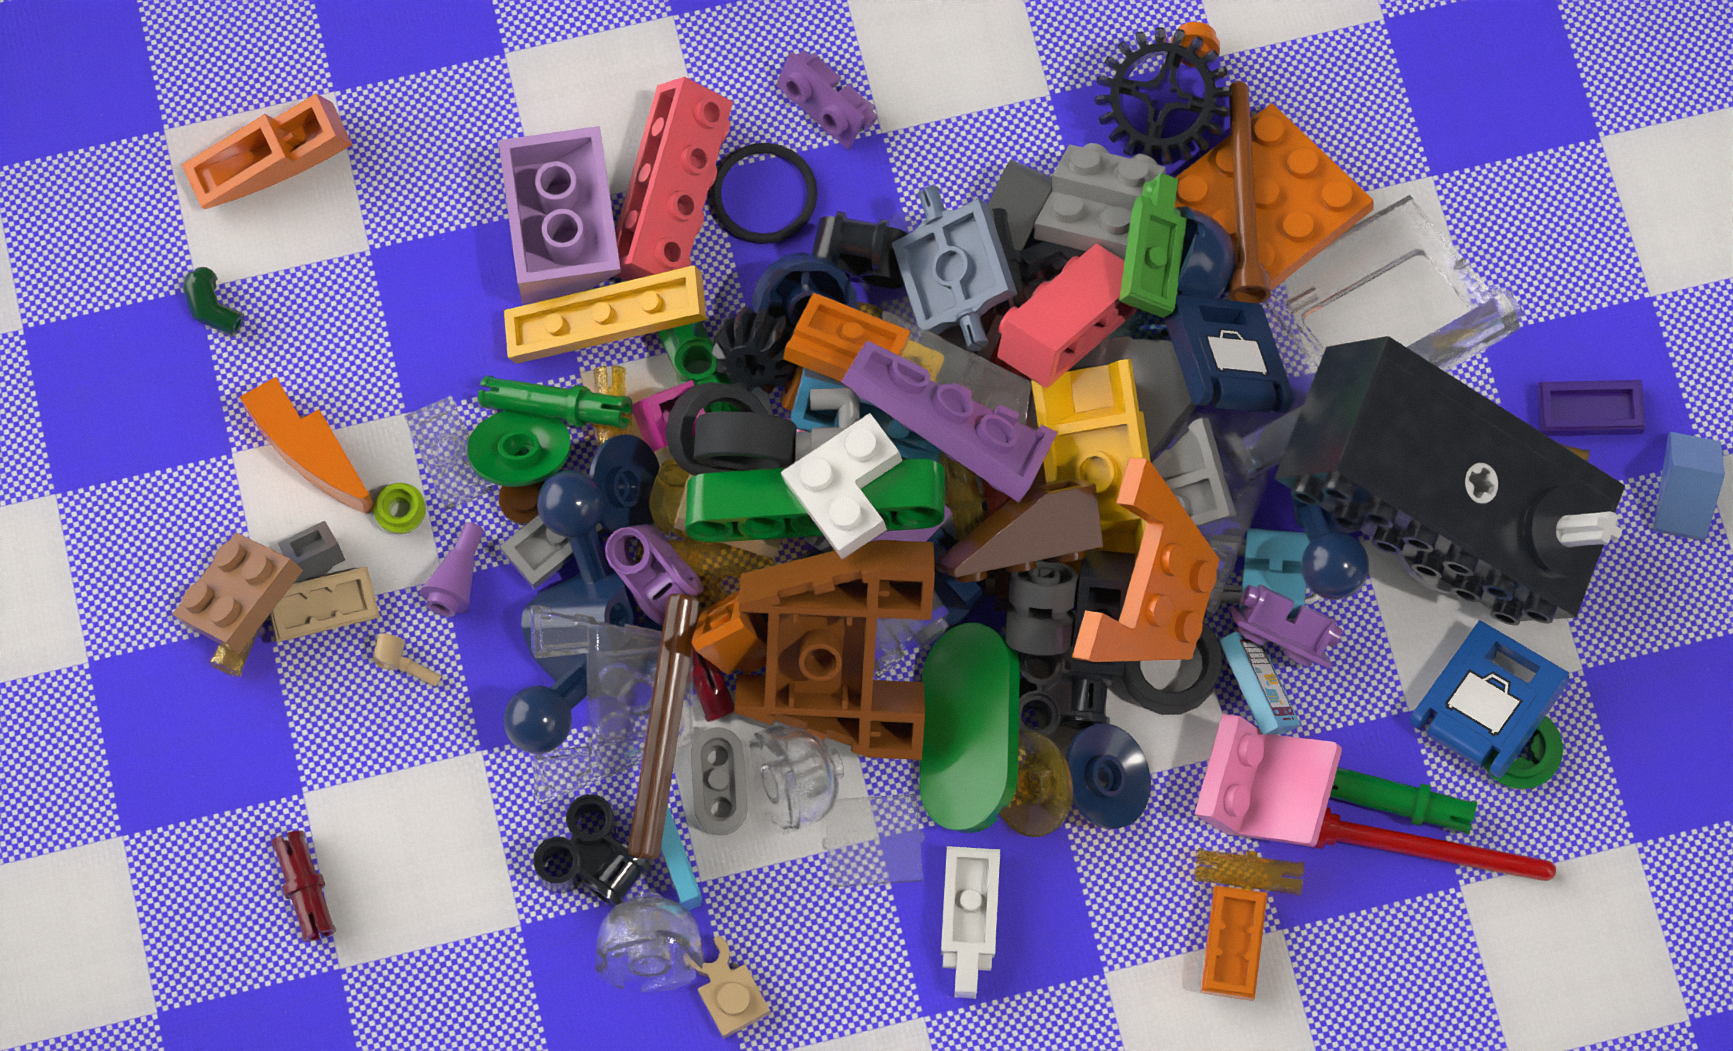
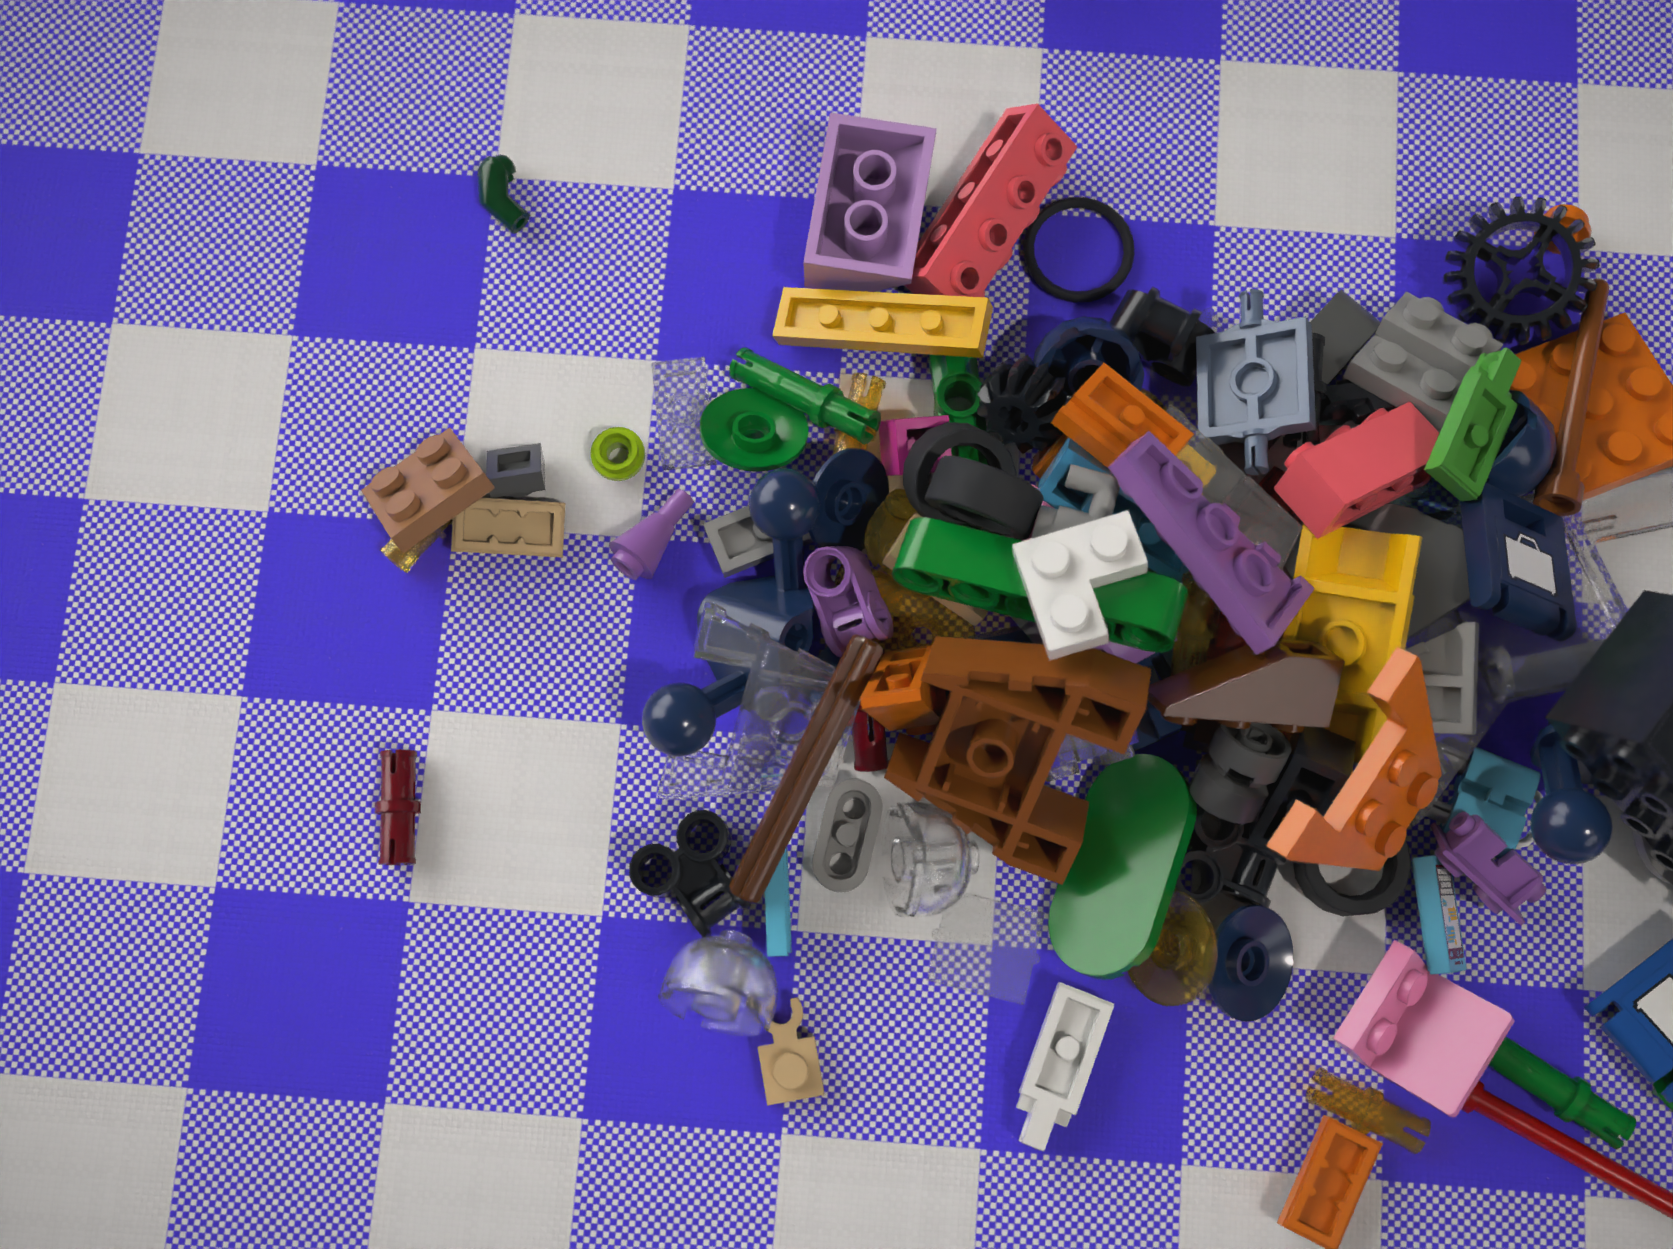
camera: 20 degrees right, 5 degrees up
orange slope [181,93,352,209] -> none
orange slope [240,377,374,514] -> none
tan hand [373,633,442,687] -> none
reddish brown plate [499,481,545,525] -> none
medium lavender hinge [776,50,878,150] -> none

